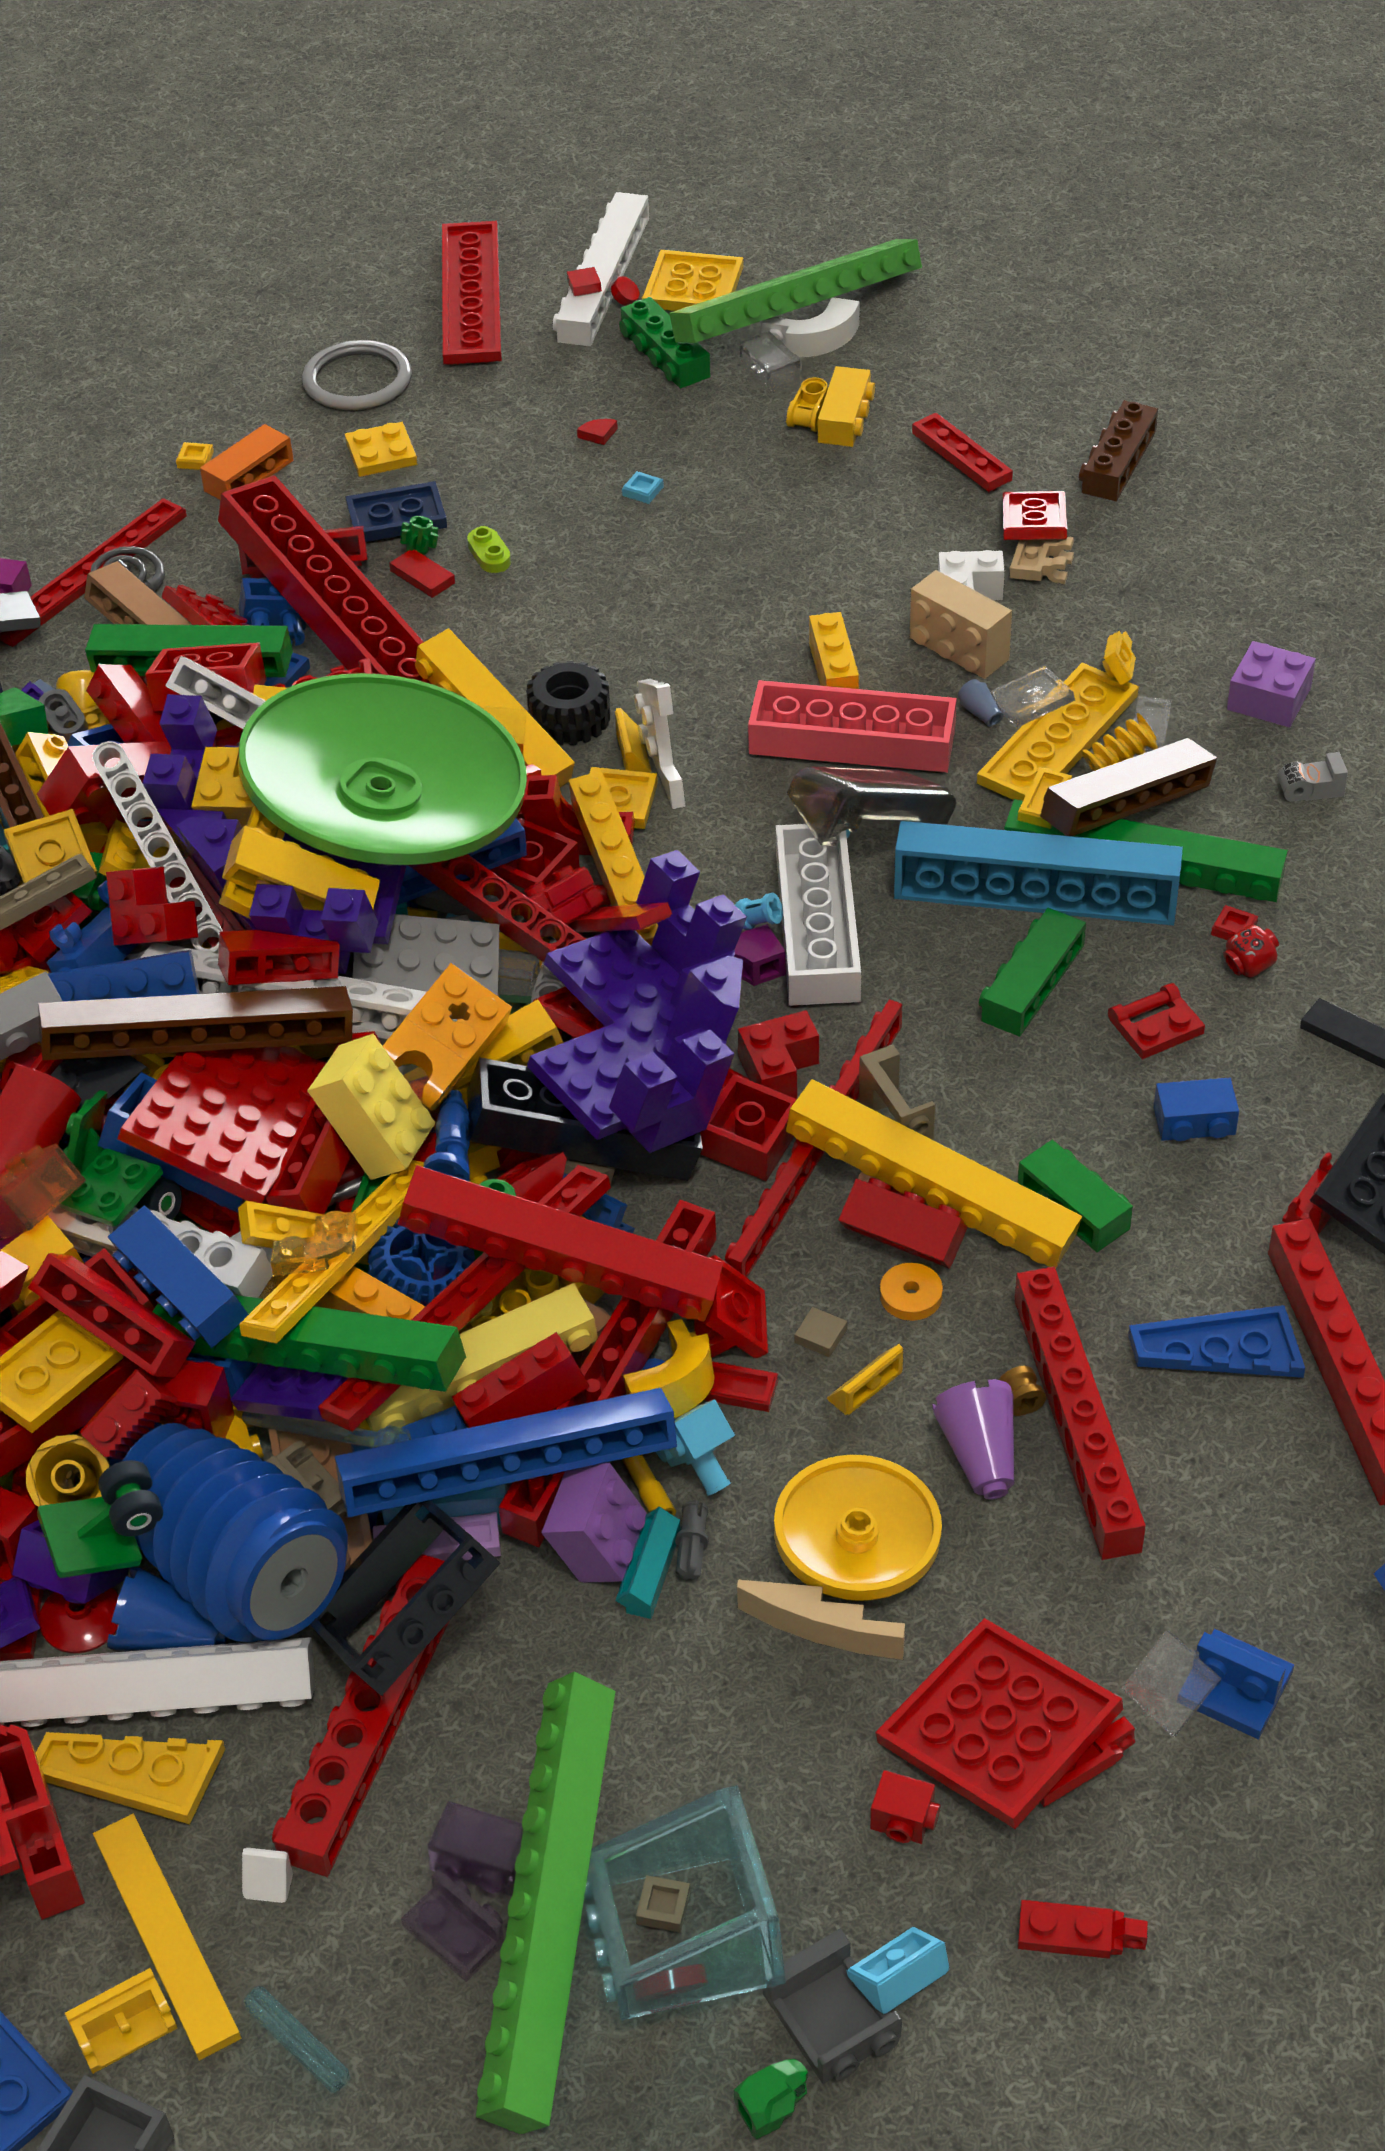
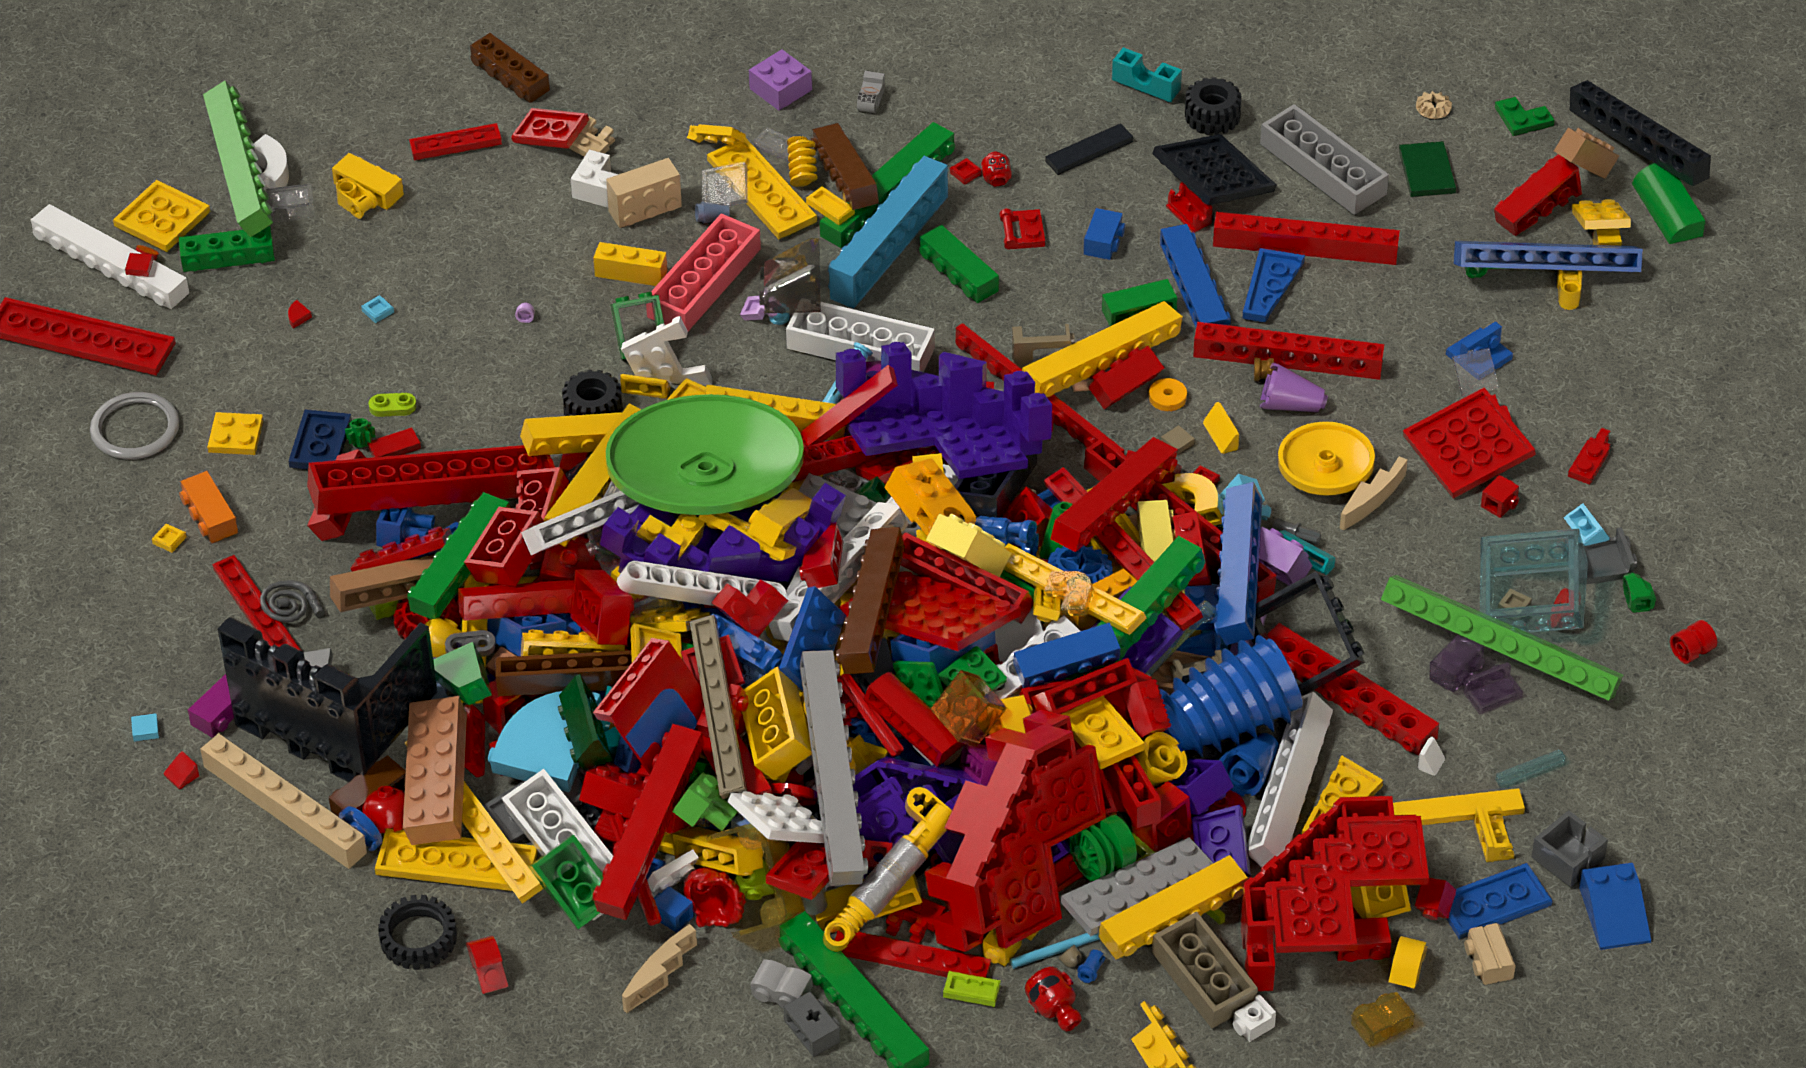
camera: 70 degrees left, 0 degrees up
green plate [37,1460,163,1578] -> none
none -> lavender hinge [515,303,535,323]
none -> green window [610,292,664,360]
none -> blue brick [1160,224,1231,328]

